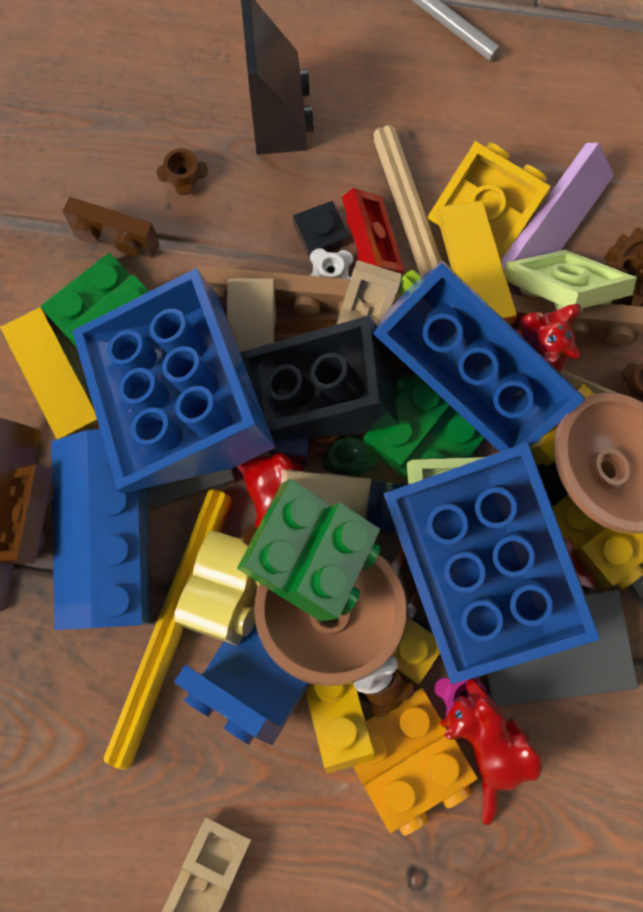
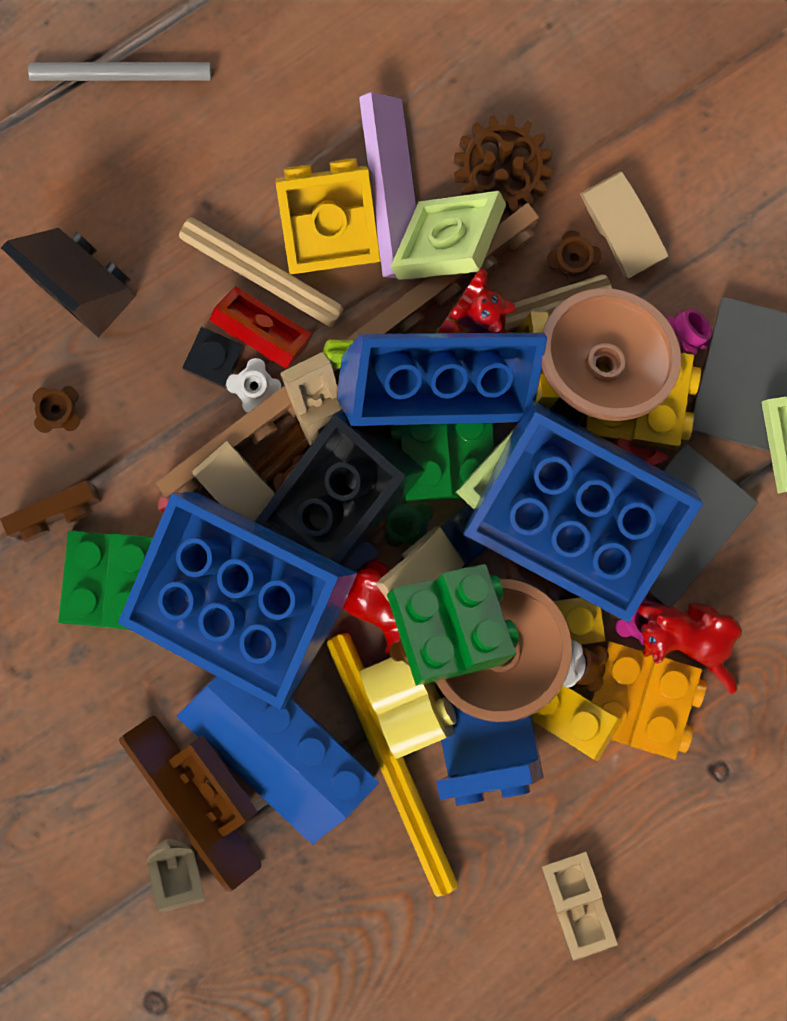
camera: 40 degrees left, 10 degrees up
yellow tile [0,307,99,439] -> none
yellow tile [437,201,517,325] -> none

